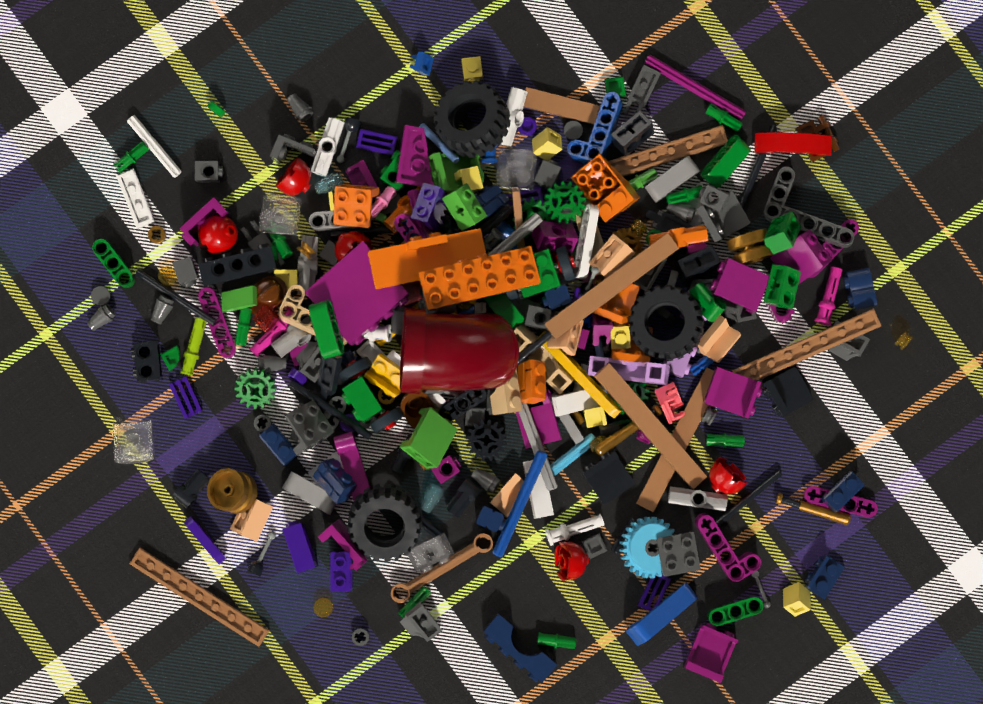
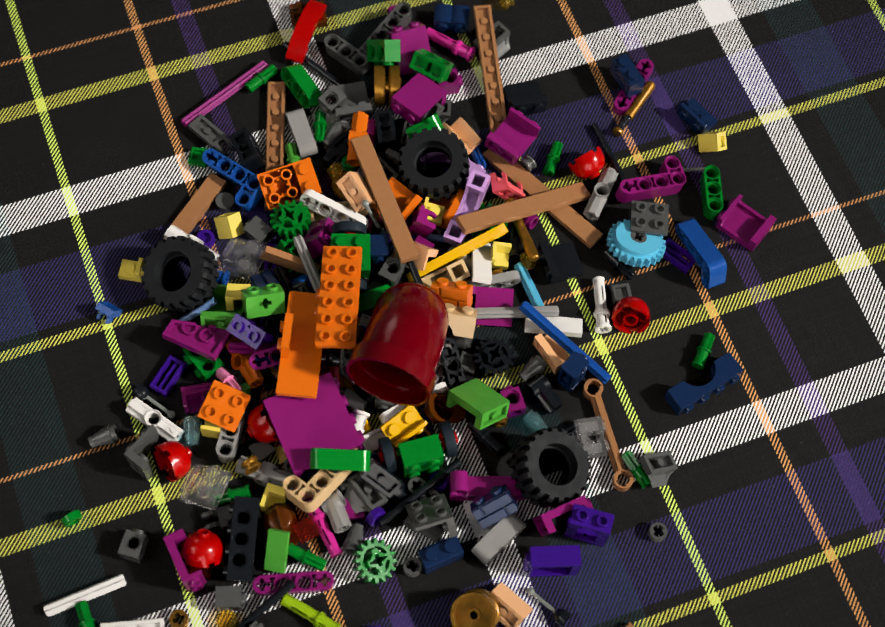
camera: 75 degrees left, 20 degrees down
clear yellow tile [314,598,333,617] -> none

